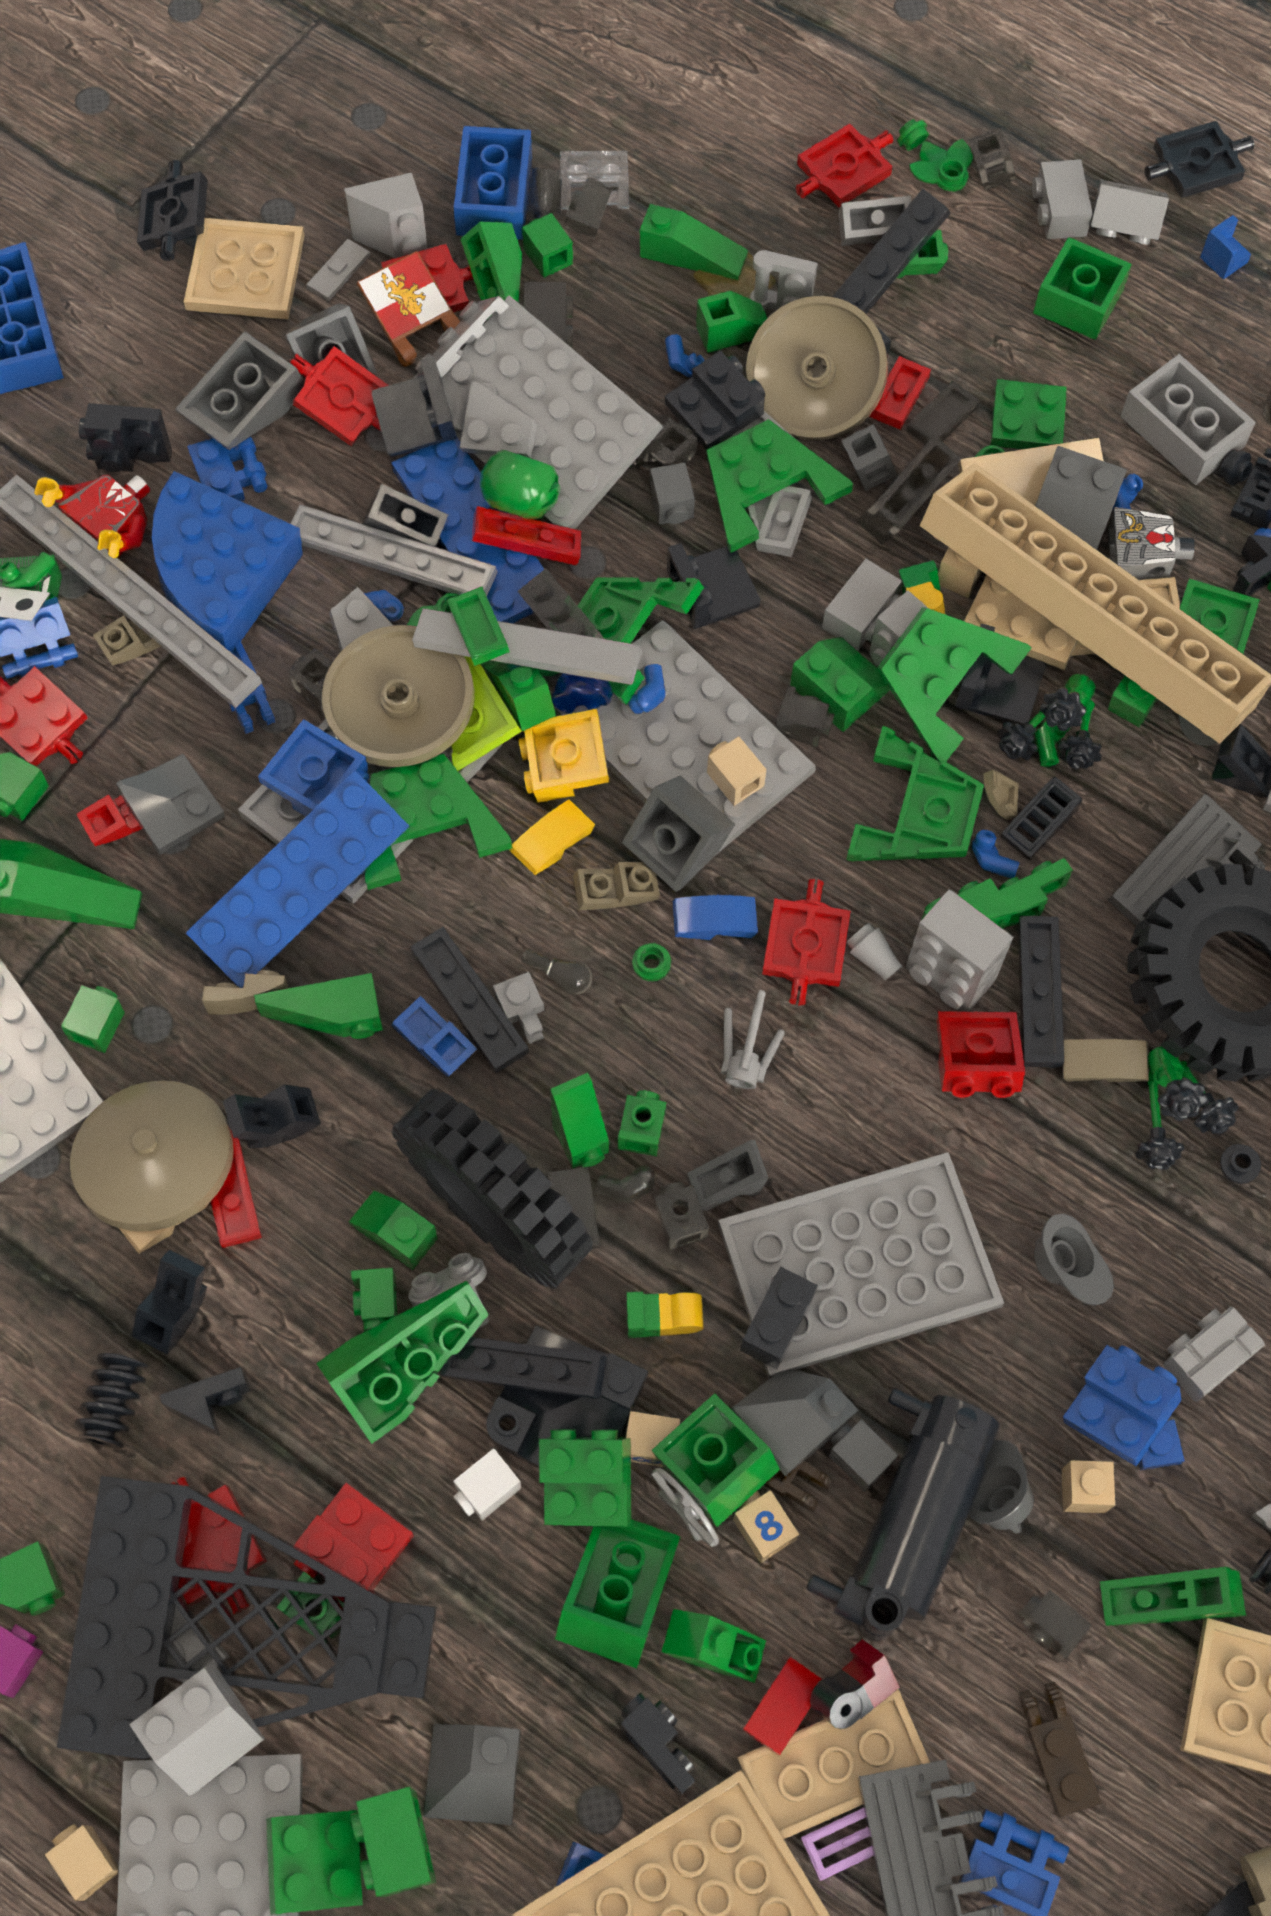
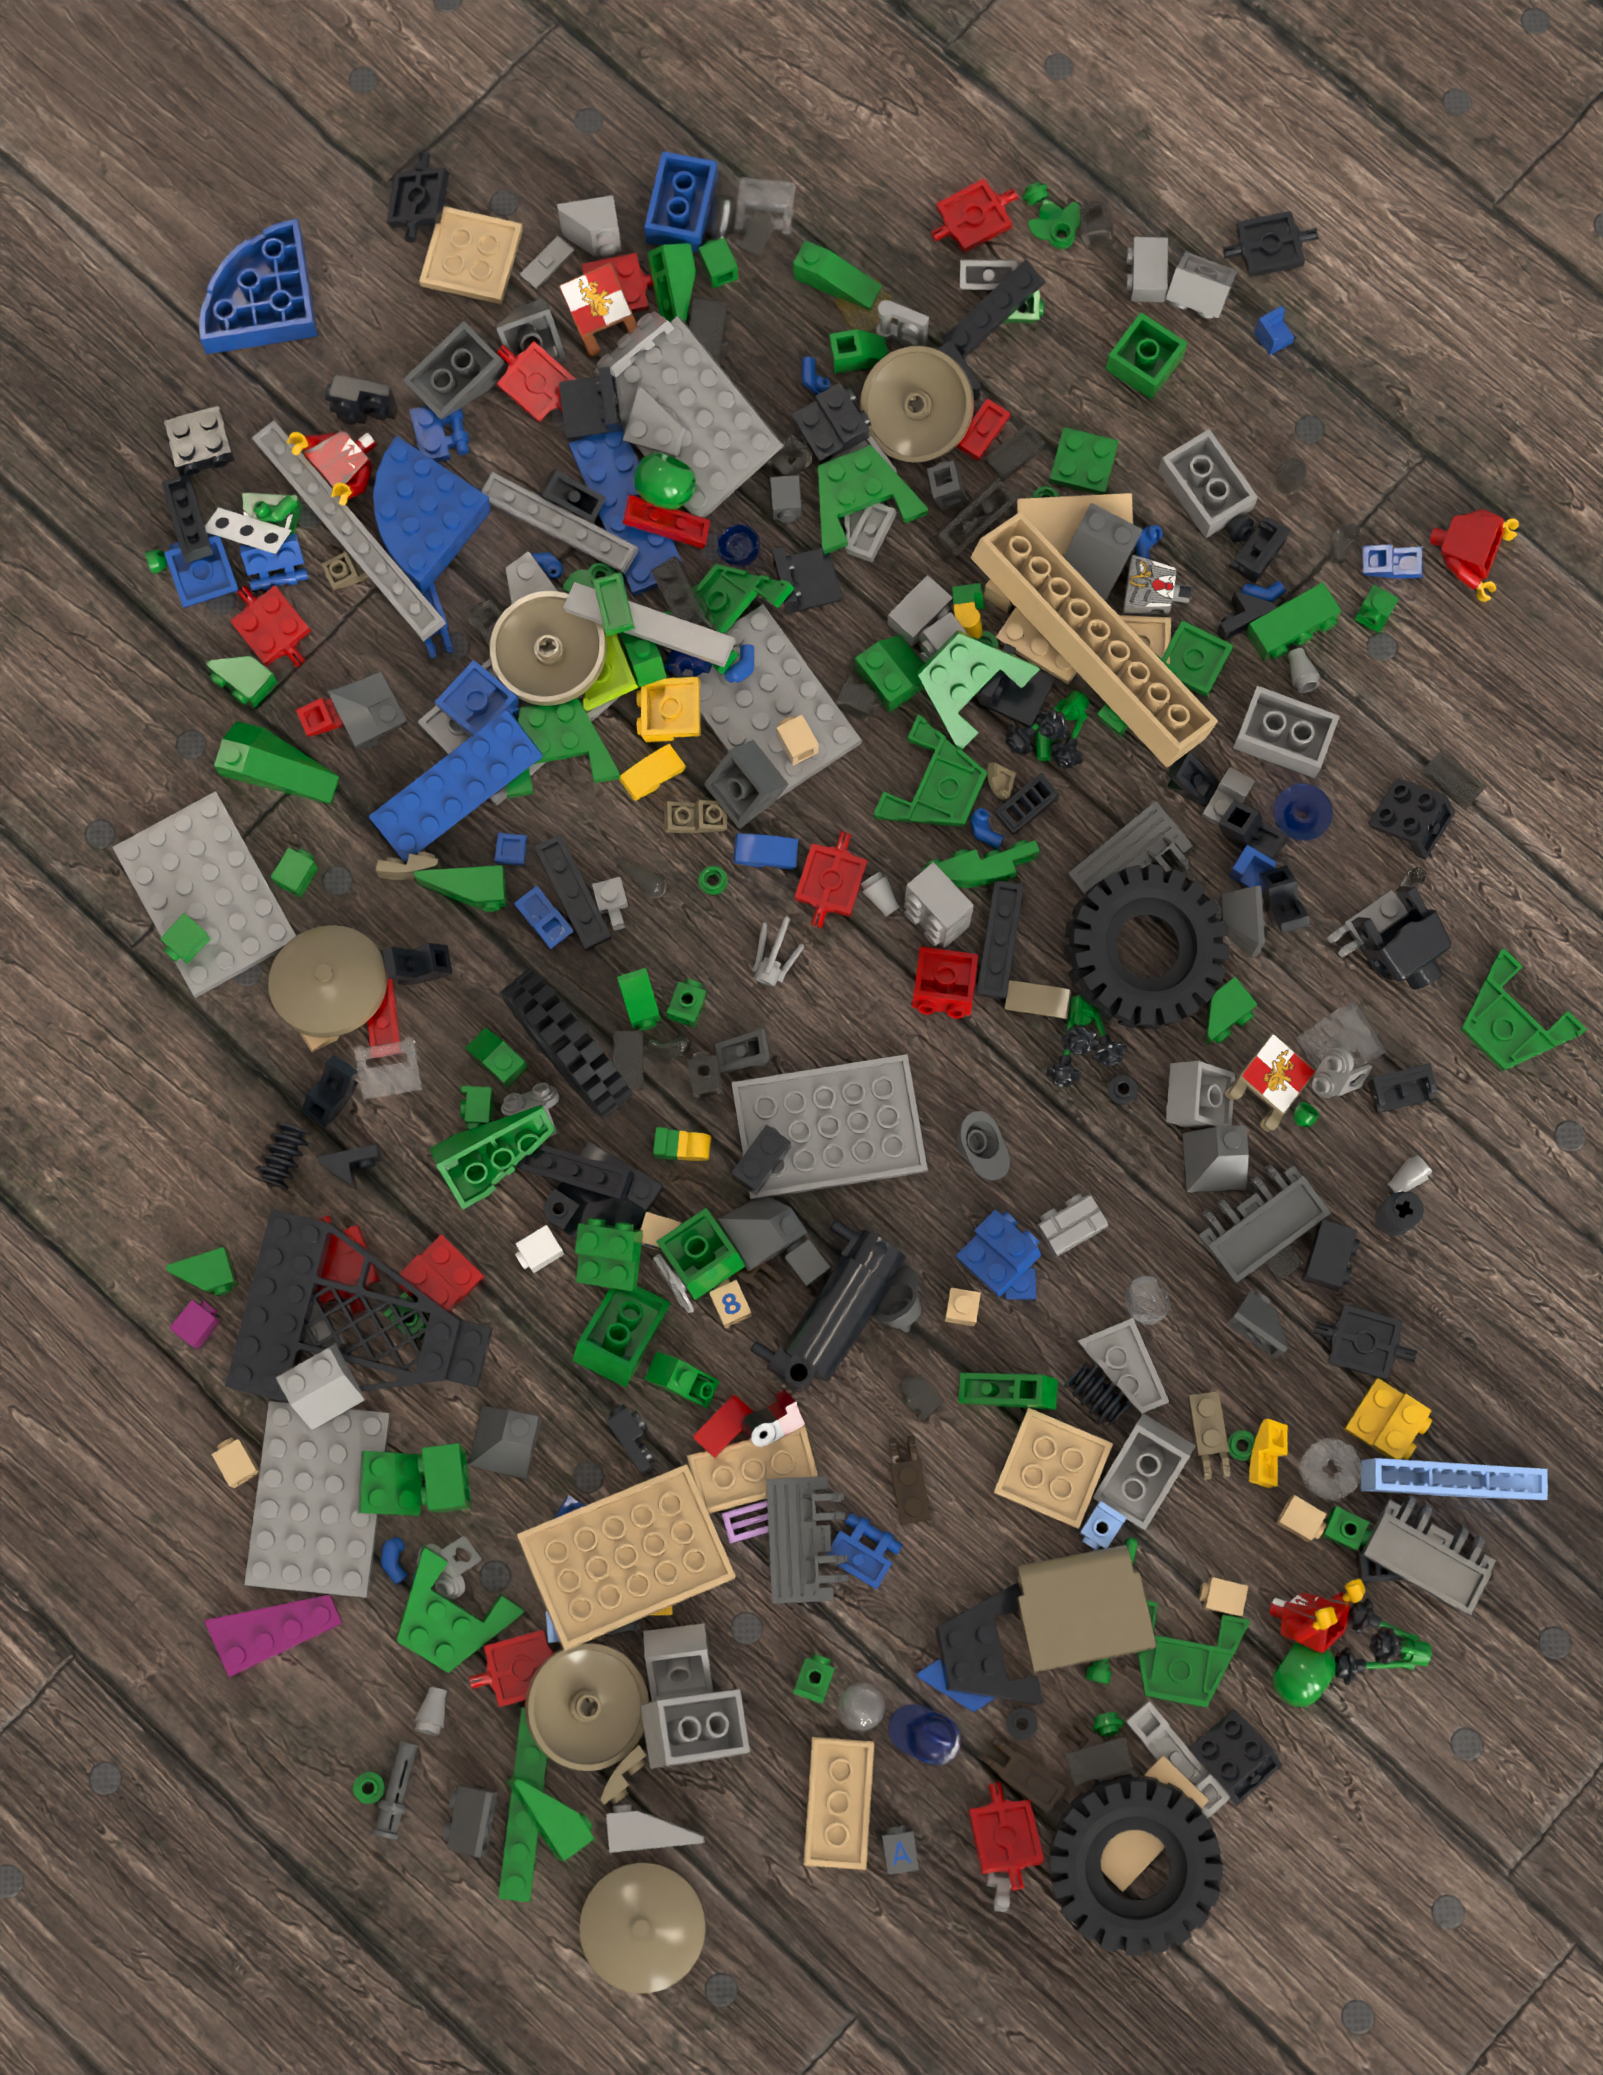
camera: 10 degrees right, 10 degrees up
none -> clear plate [355,1037,423,1099]
none -> blue tile [495,833,528,866]
none -> clear blue hair [717,524,760,568]

